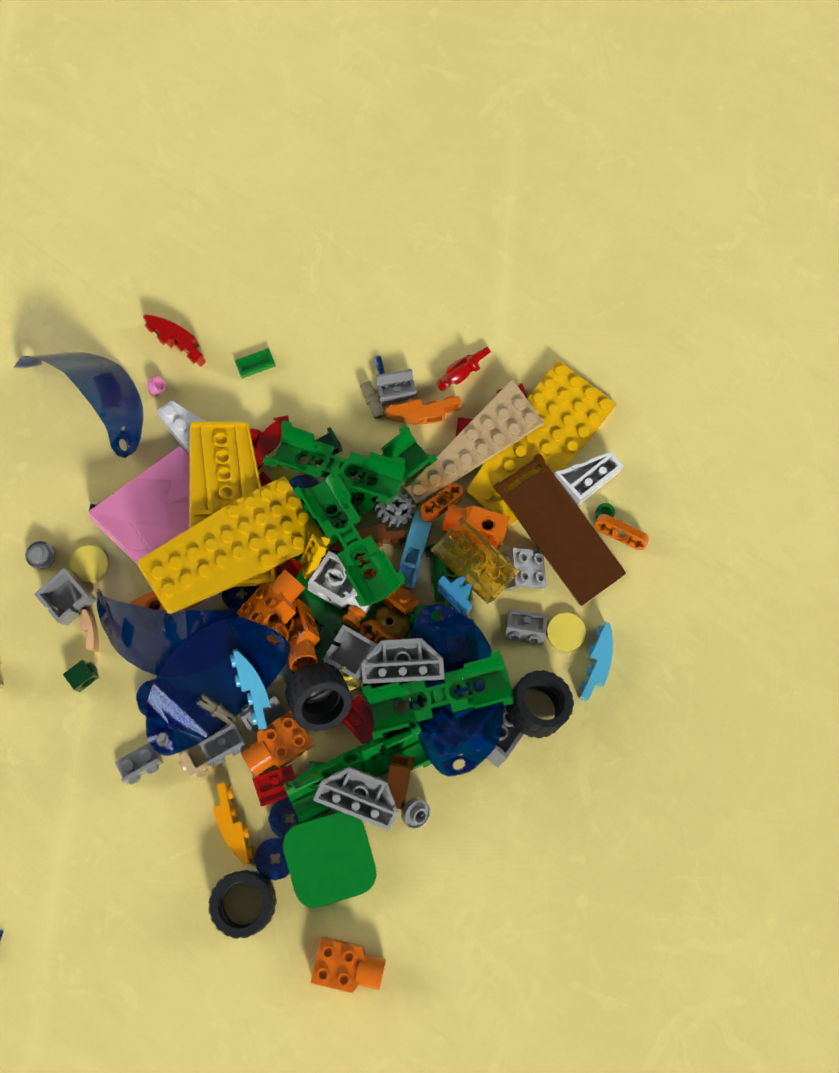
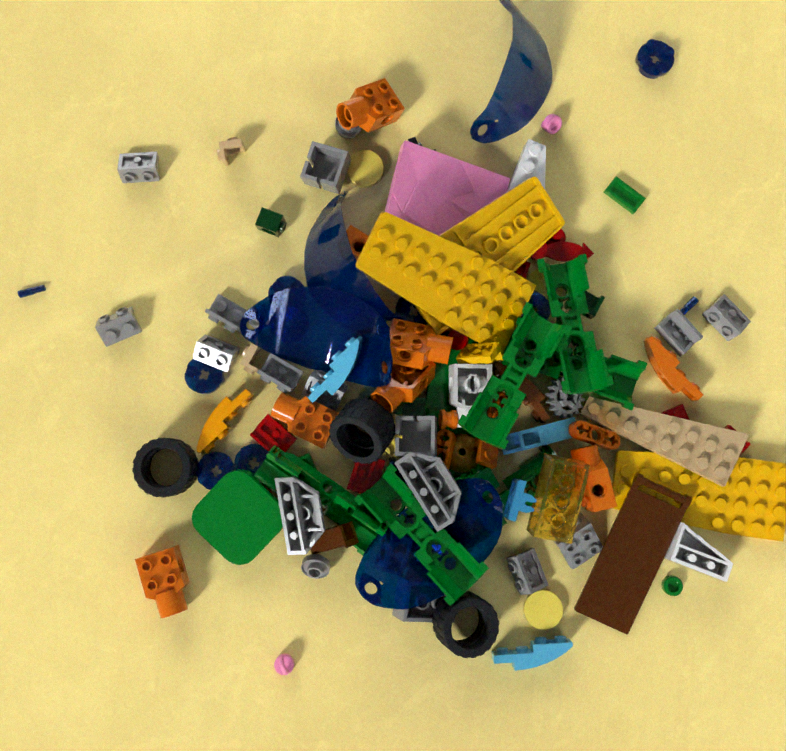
camera: 60 degrees right, 10 degrees up
light nougat slope [80,609,99,652] -> none
red slope [143,314,206,367] -> none
dark tan pin [196,693,237,726] -> none
orange tile [267,623,289,645] -> none
dark tan pin [360,381,385,419] -> none
red animal [436,346,491,391] -> none
orange beam [595,514,649,550] -> none
none -> light grey bracket [95,307,142,347]
none -> clear blue plate [185,359,224,394]
none -> bracket [193,334,240,372]
none -> bright pink tile [274,653,294,675]
none -> orange brick [336,78,405,133]
none -> clear blue plate [635,39,674,79]
none -> light grey bracket [702,294,751,341]

